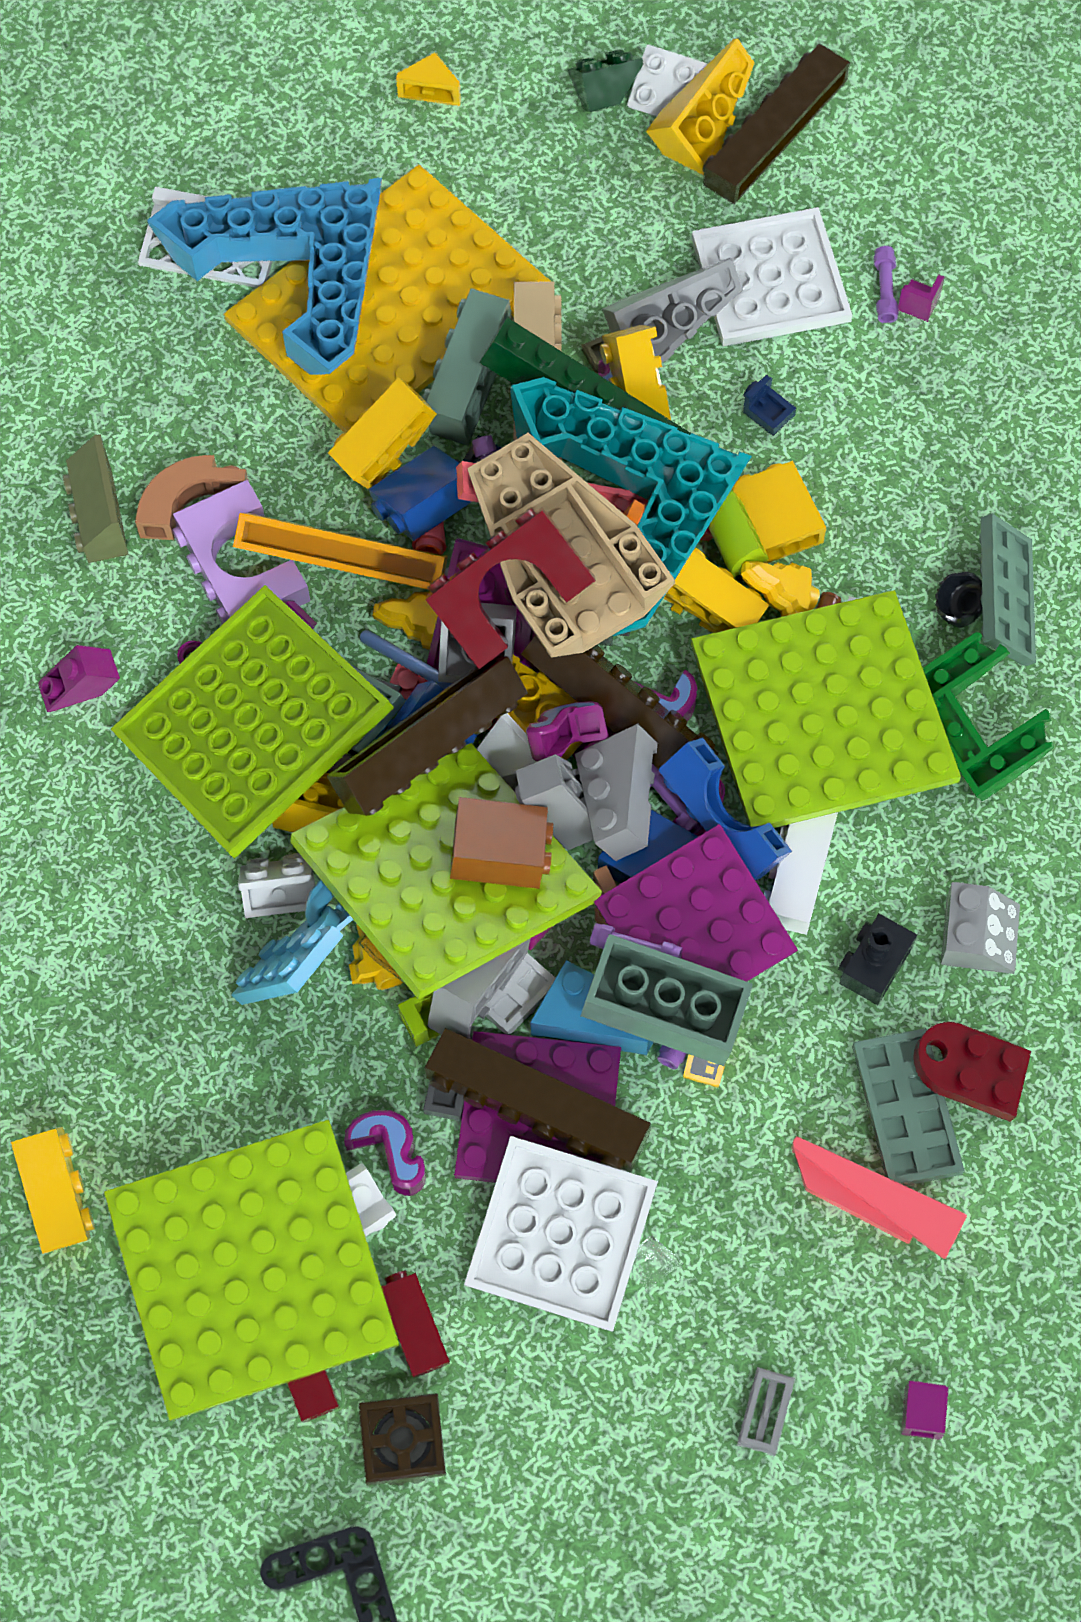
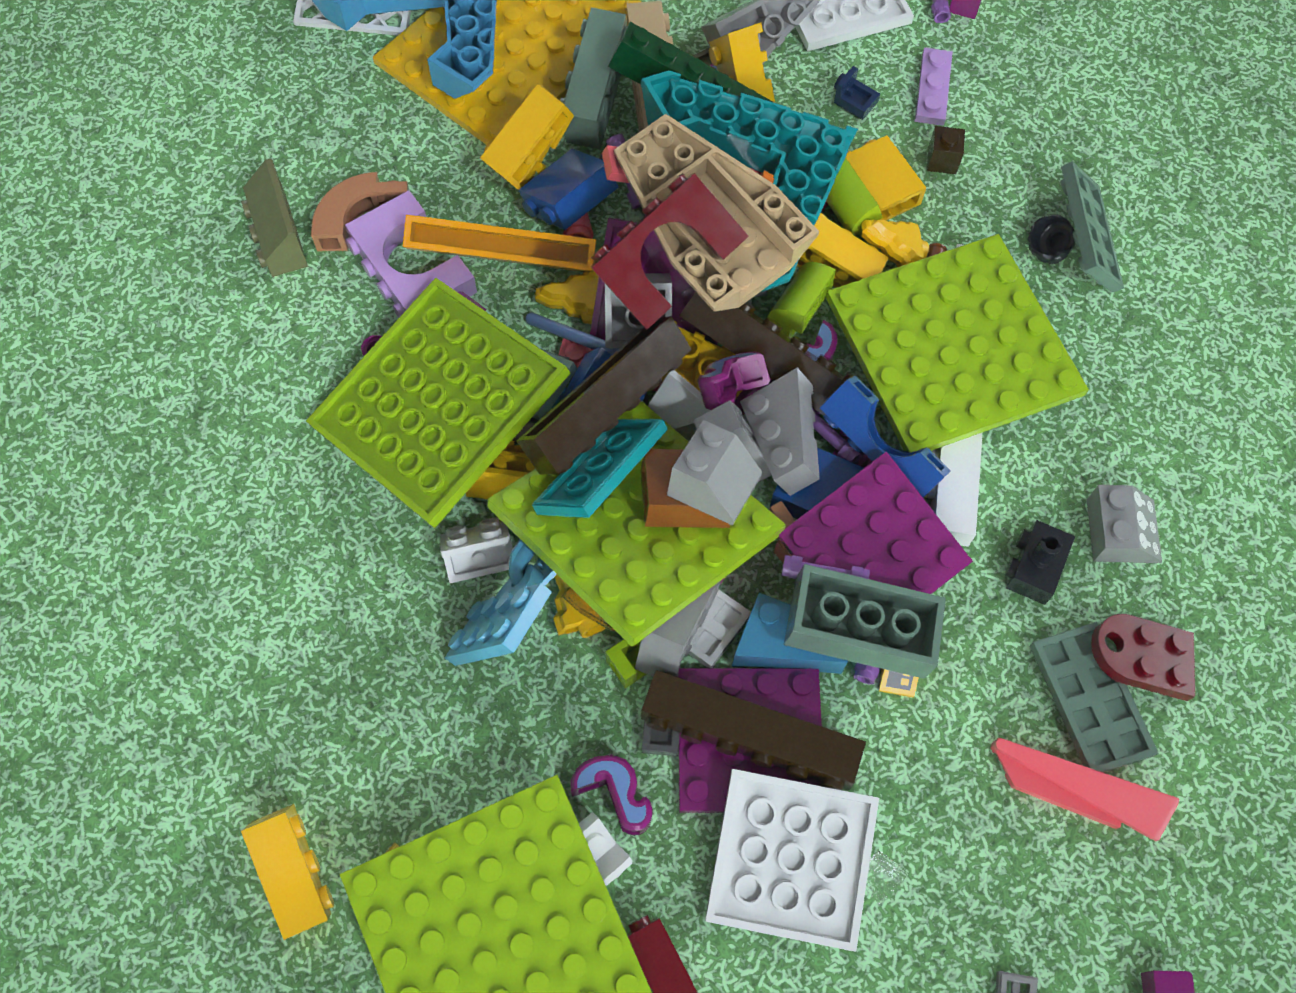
camera: 10 degrees left, 0 degrees up
magenta slope [38,645,120,712] -> none
green wedge [923,631,1054,801] -> none
none -> teal tile [532,419,668,518]
none -> light grey slope [667,420,762,525]
none -> lime brick [768,262,836,338]
none -> lavender plate [915,47,953,126]
none -> dark brown brick [927,126,965,174]

